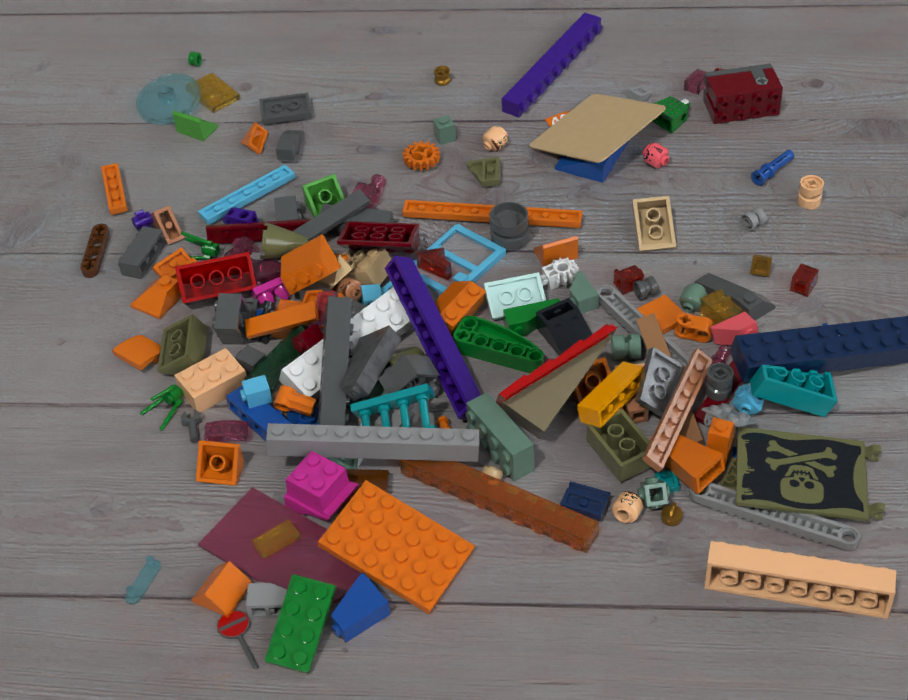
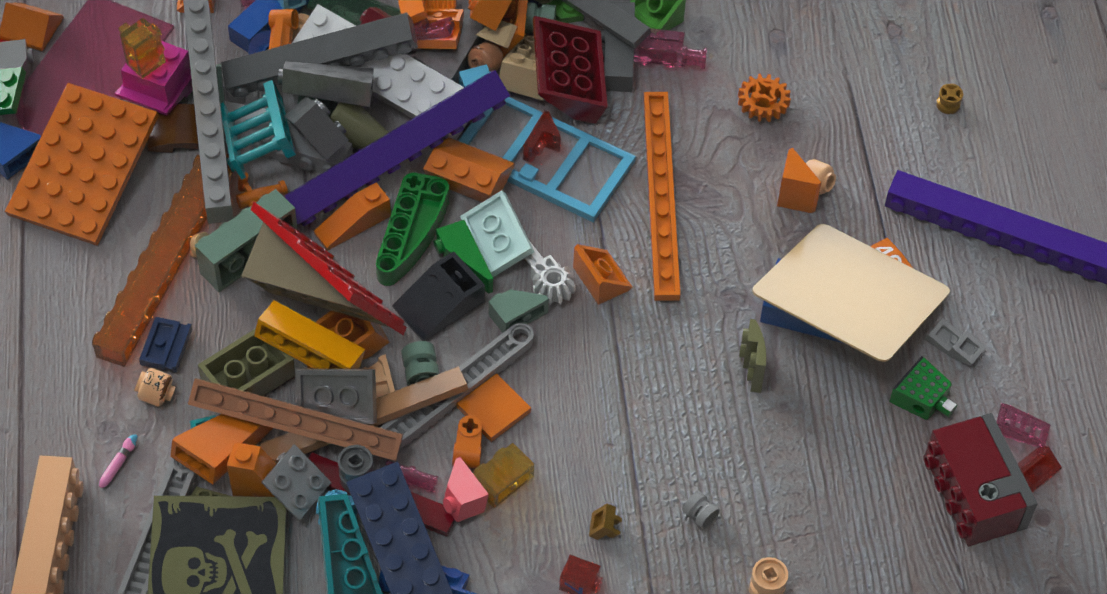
camera: 75 degrees right, 10 degrees up
clear yellow tile [252,519,300,559] -> none
sand green brick [433,115,456,145] -> none
olive wing [467,157,501,187] -> none
dark grey wheel [490,202,529,251] -> none
clear red brick [613,265,644,295] -> none
tan slope [632,196,676,252] -> none
dark grey wheel [633,276,658,300] -> none
sand green brick [637,477,670,509] -> none
coral head [643,143,670,169] -> none
pearl gold tile [661,502,683,526] -> none
sand green head [679,283,708,313] -> none
dark grey wedge [695,273,776,321] -> none
blue pin [751,150,794,185] -> none
none -> bright pink piece [99,434,138,488]
none -> clear yellow brick [118,18,166,79]
none -> orange slope [314,182,391,251]
none -> olive slope [739,319,766,393]
none -> orange slope [777,147,821,213]

